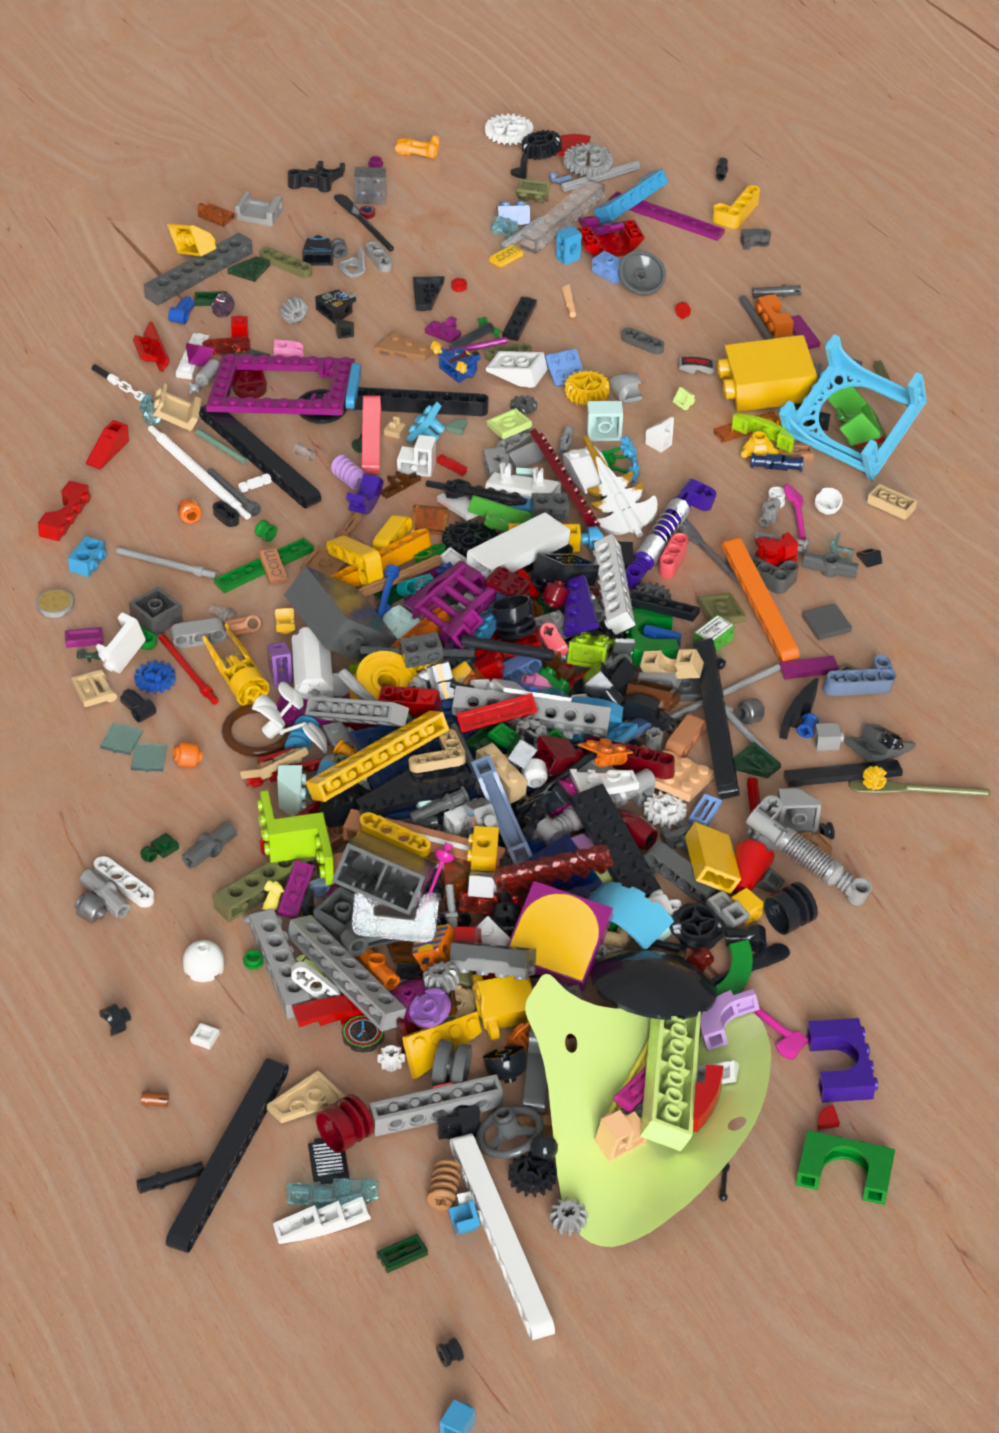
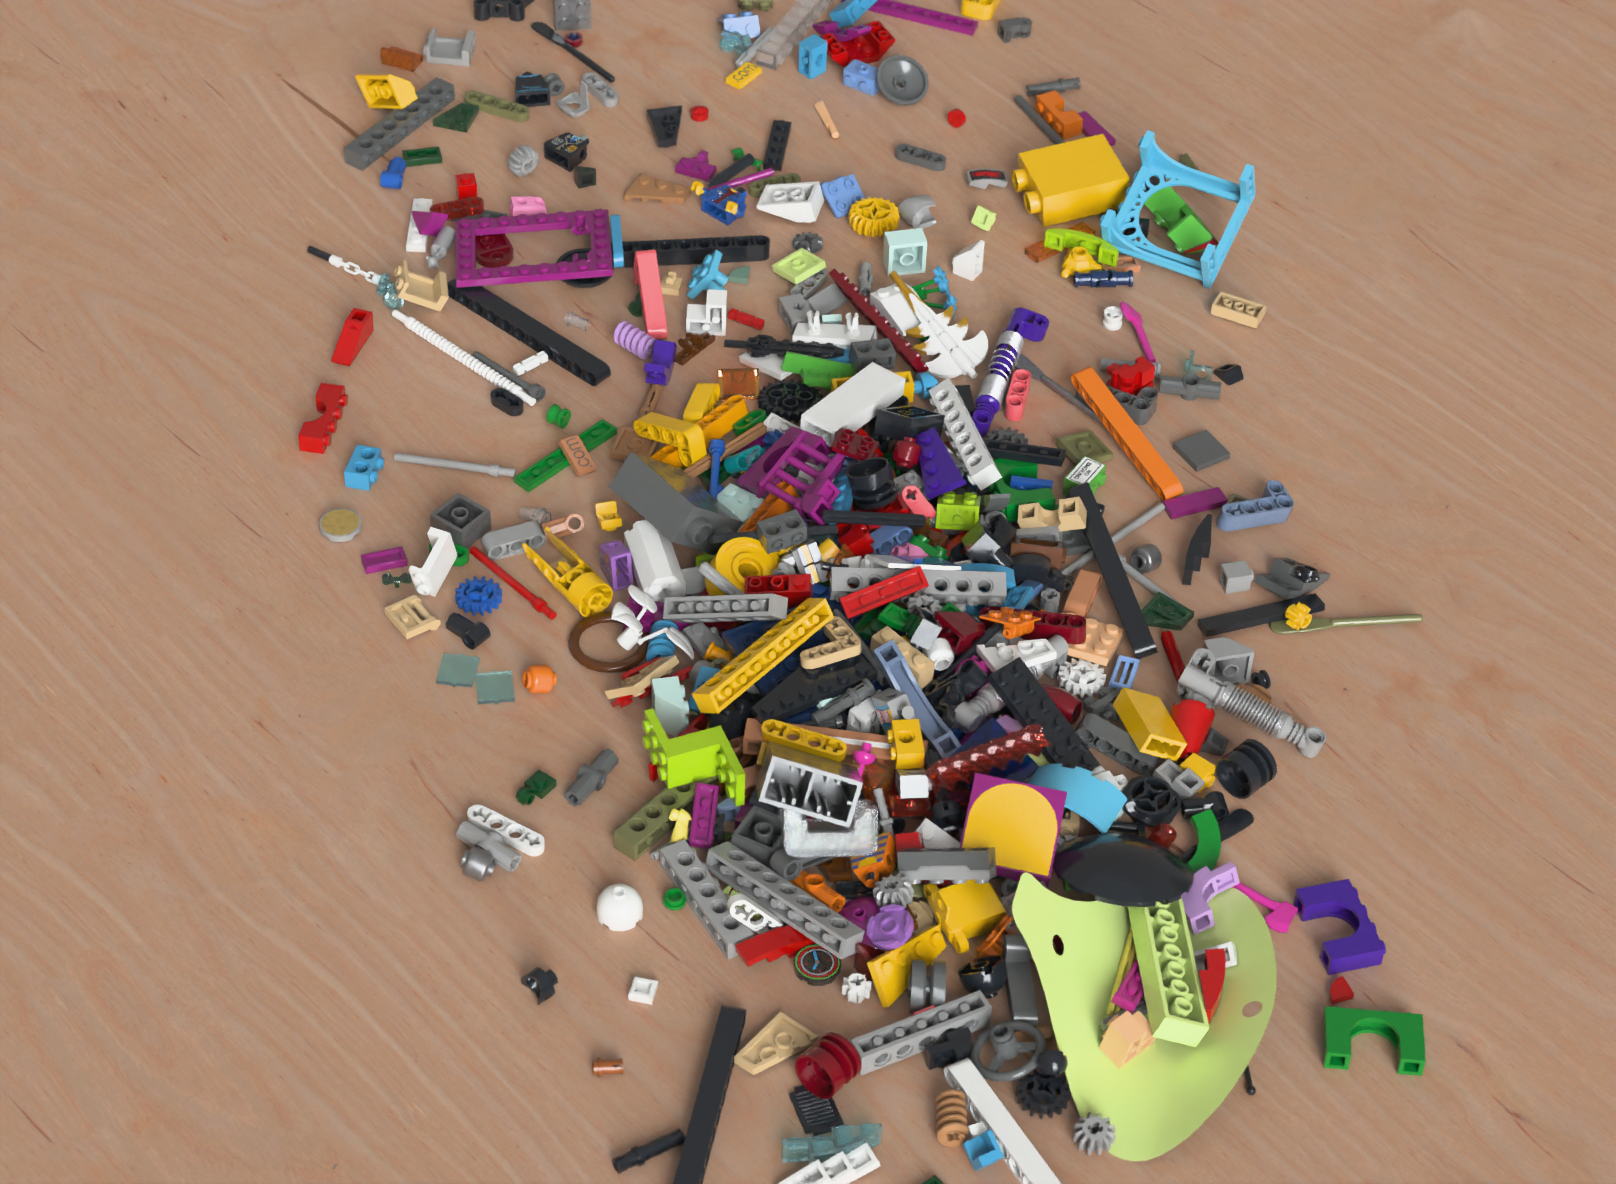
camera: 10 degrees left, 0 degrees up
red bracket [133,322,169,372] -> none
orange head [177,498,202,524] -> none
sand green bar [195,429,248,465] -> none
clear purple head [211,293,235,318] -> none
light grey axle [759,498,781,527] -> none
blue bush [797,713,819,738] -> none
white hair [814,487,843,515] -> none

